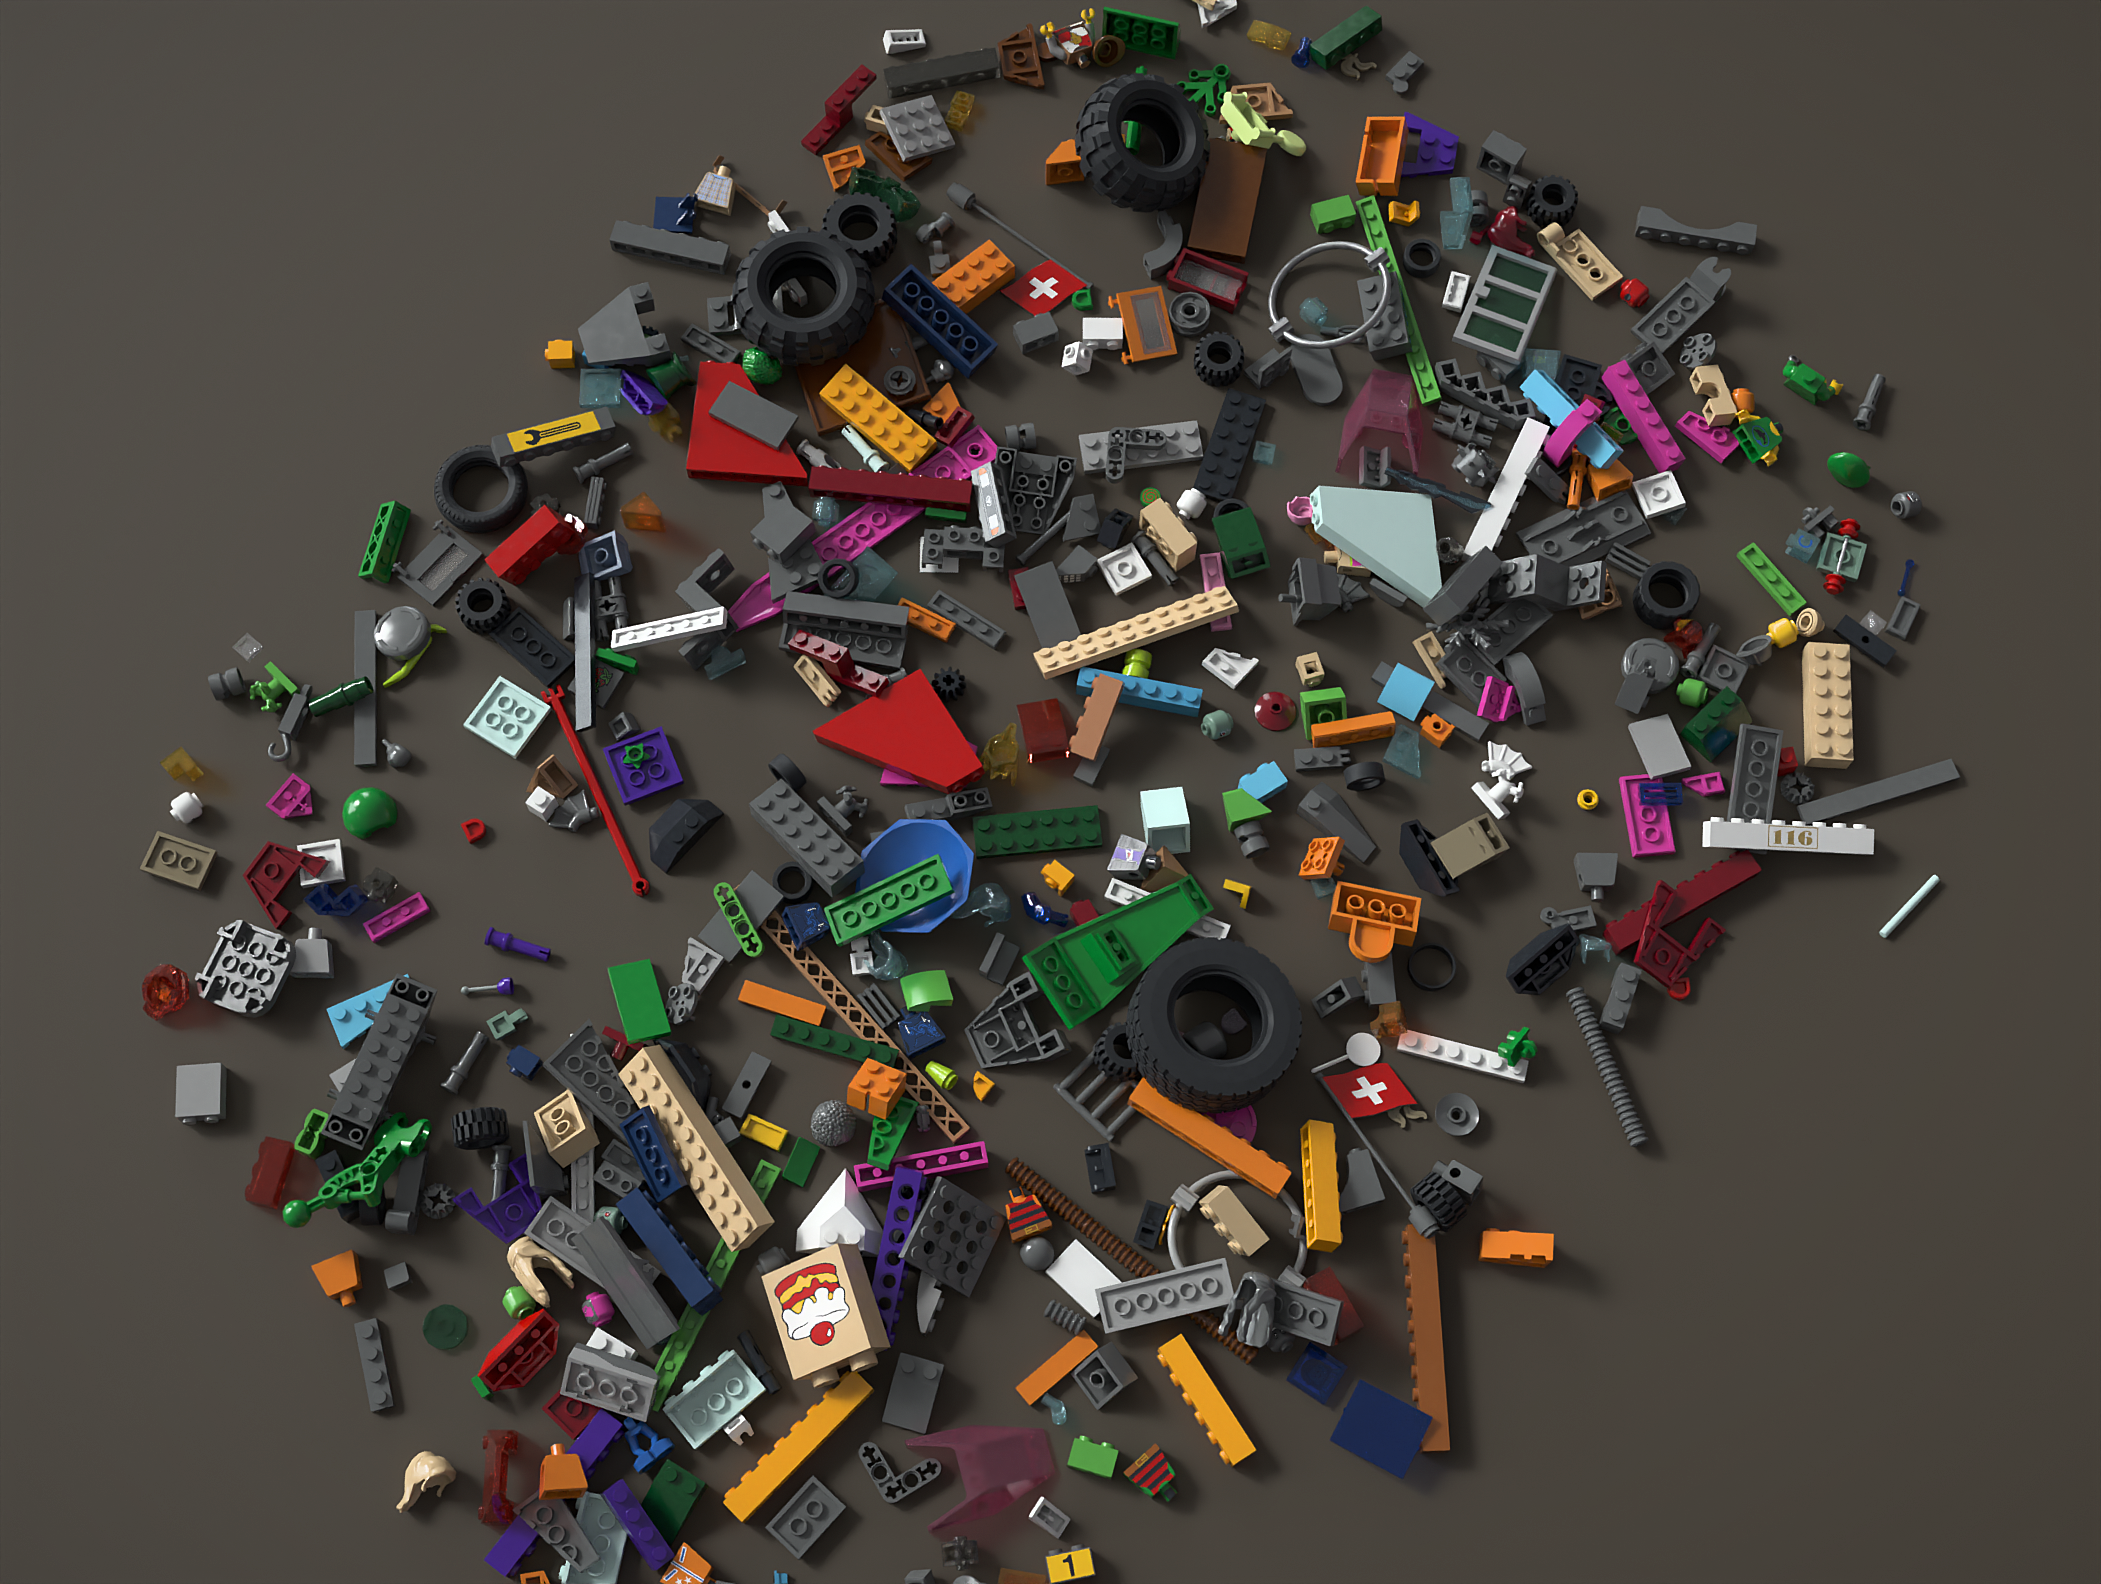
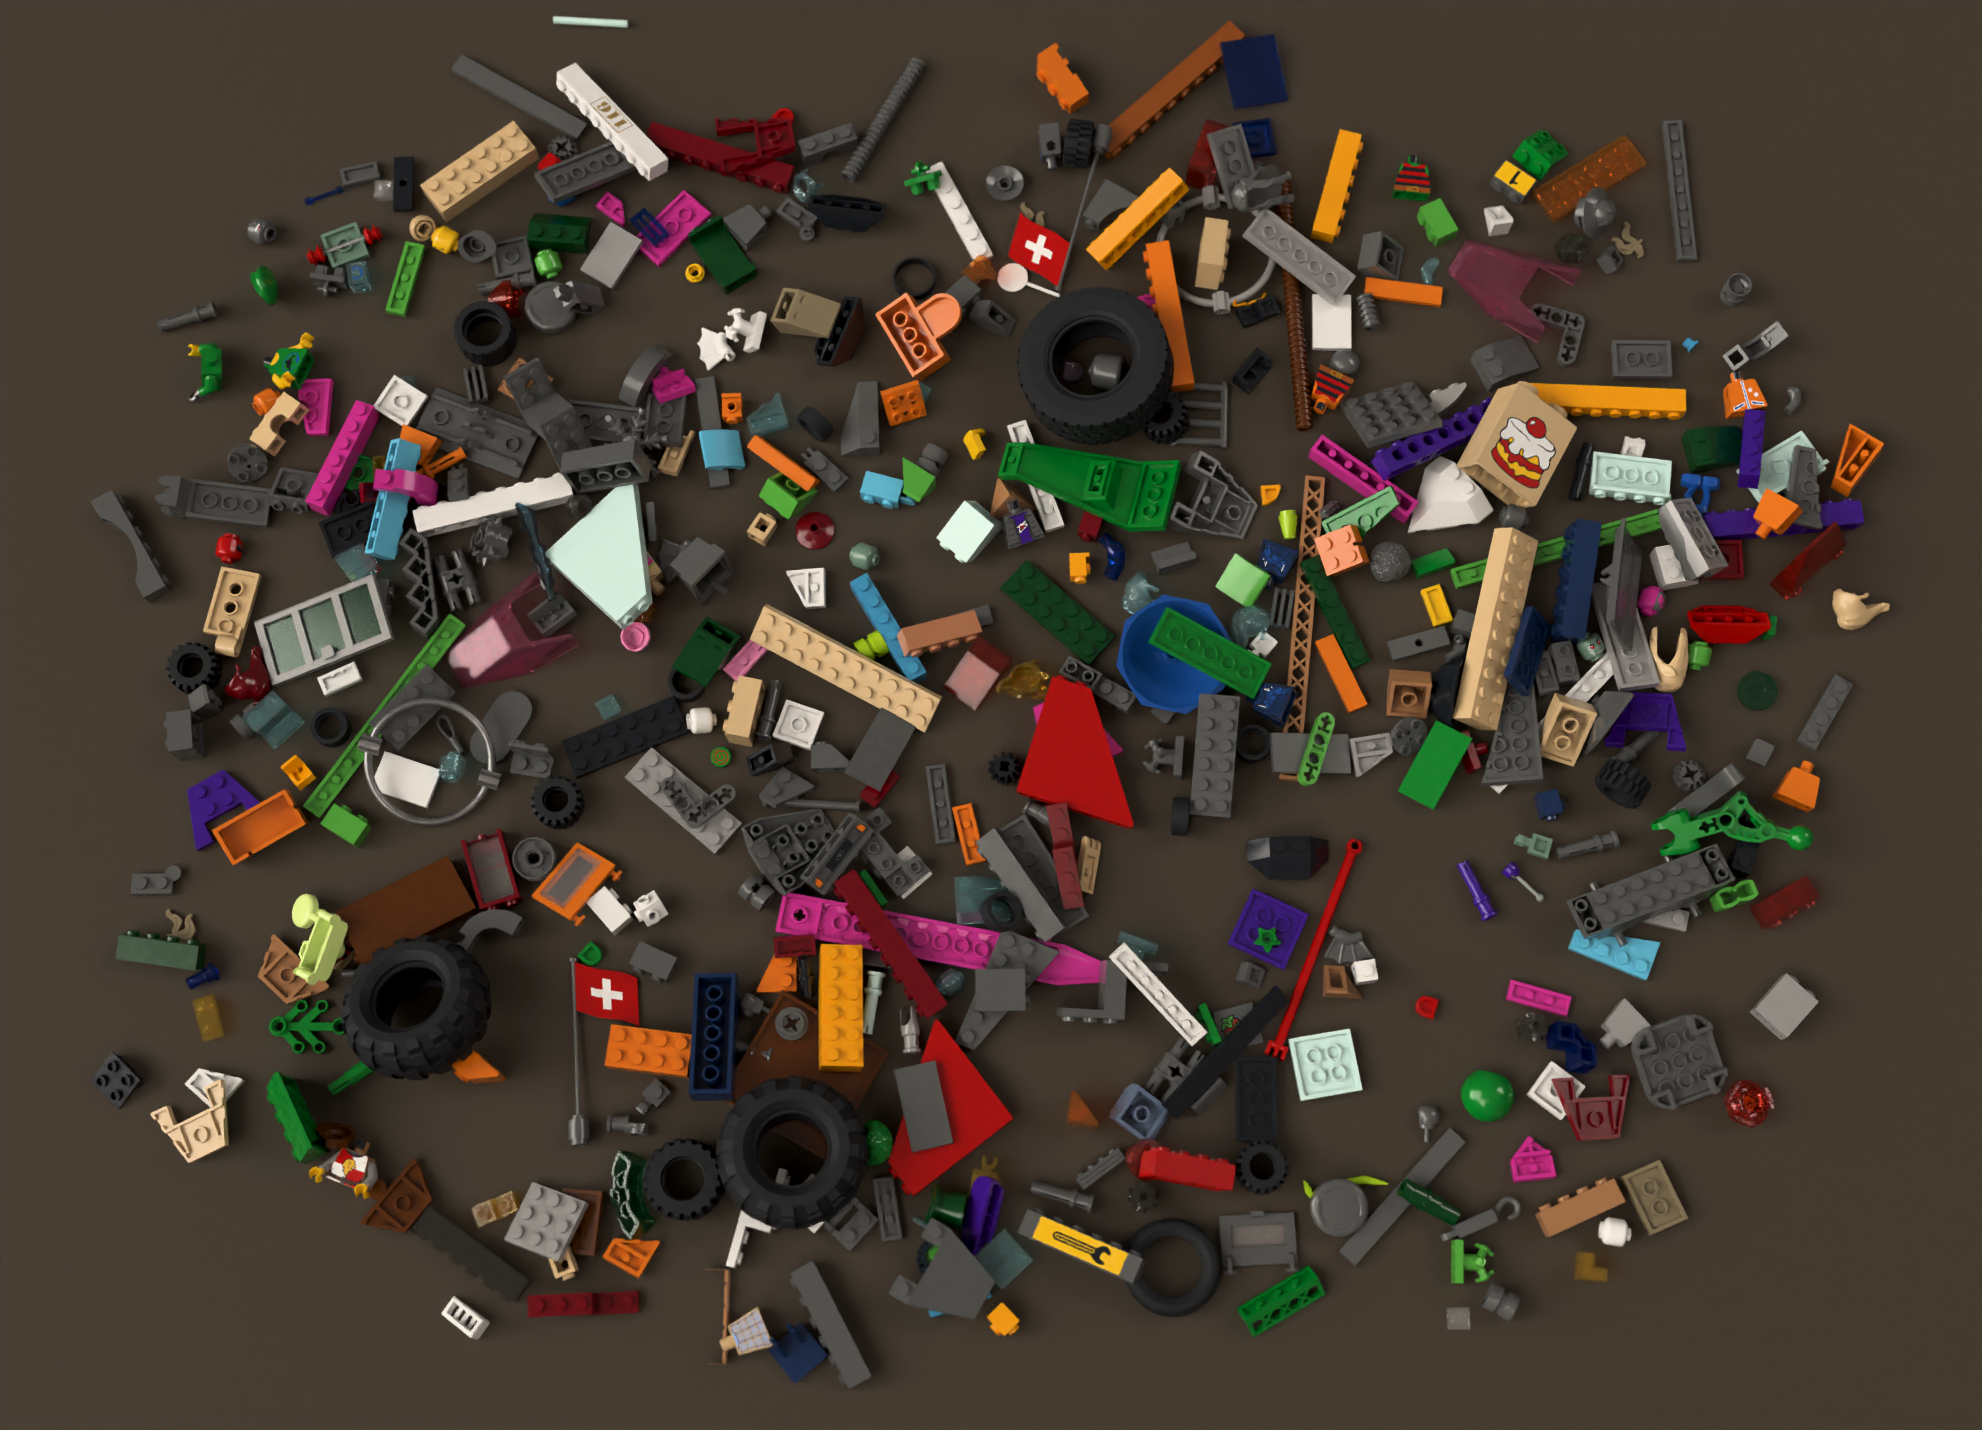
camera: 130 degrees left, 5 degrees up
none -> white tile [374,751,442,809]
none -> dark green panel [688,215,758,295]
none -> medium nougat slope [1386,669,1432,718]
none -> medium nougat brick [1535,1177,1626,1237]

